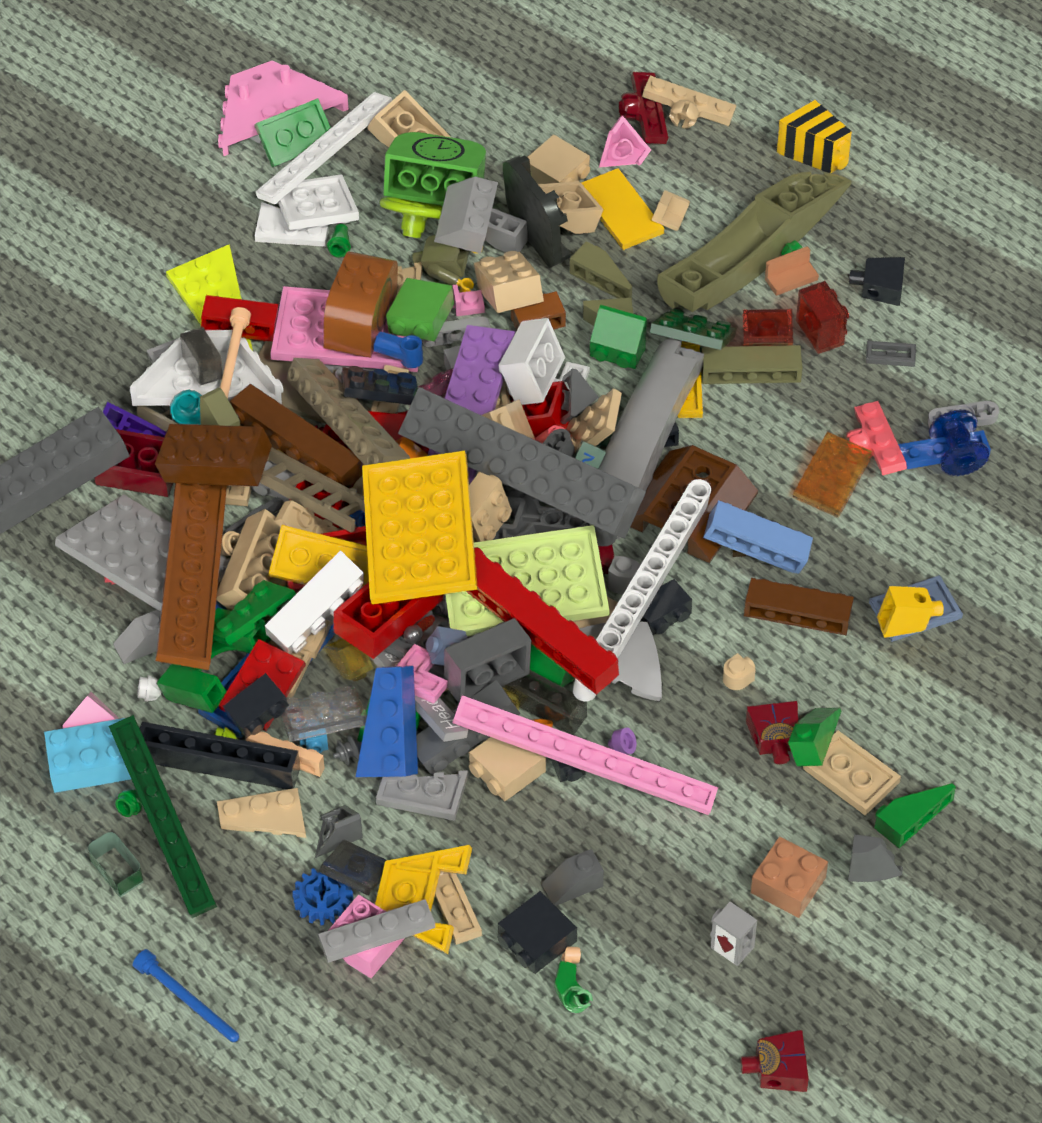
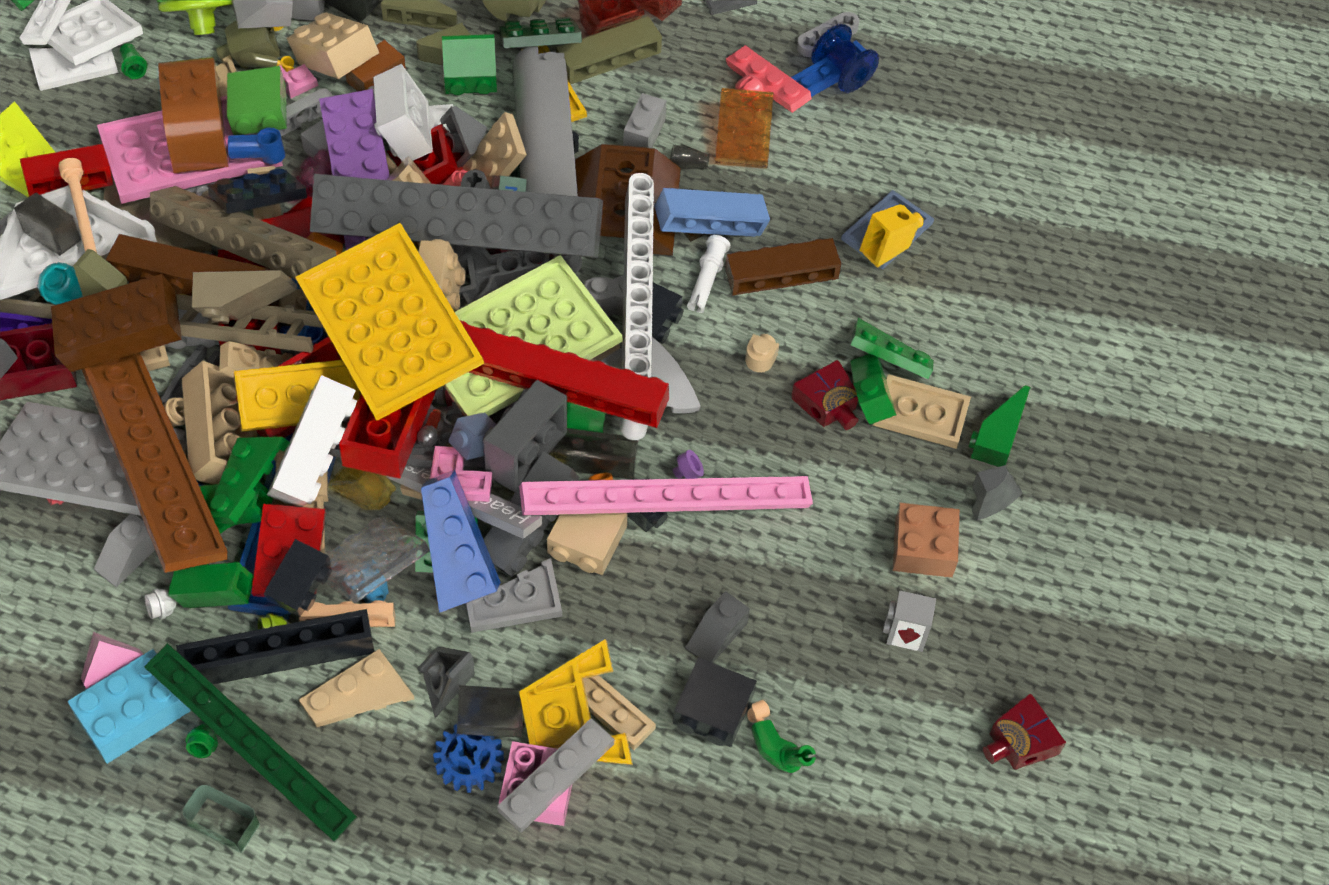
camera: 30 degrees left, 5 degrees up
dark grey wheel [333,735,362,765] -> none
none -> dark tan slope [192,270,297,324]
none -> light grey brick [623,93,667,148]
none -> clear smoke cone [670,143,710,169]
none -> white pin [687,235,731,313]
none -> green wing [850,318,934,379]

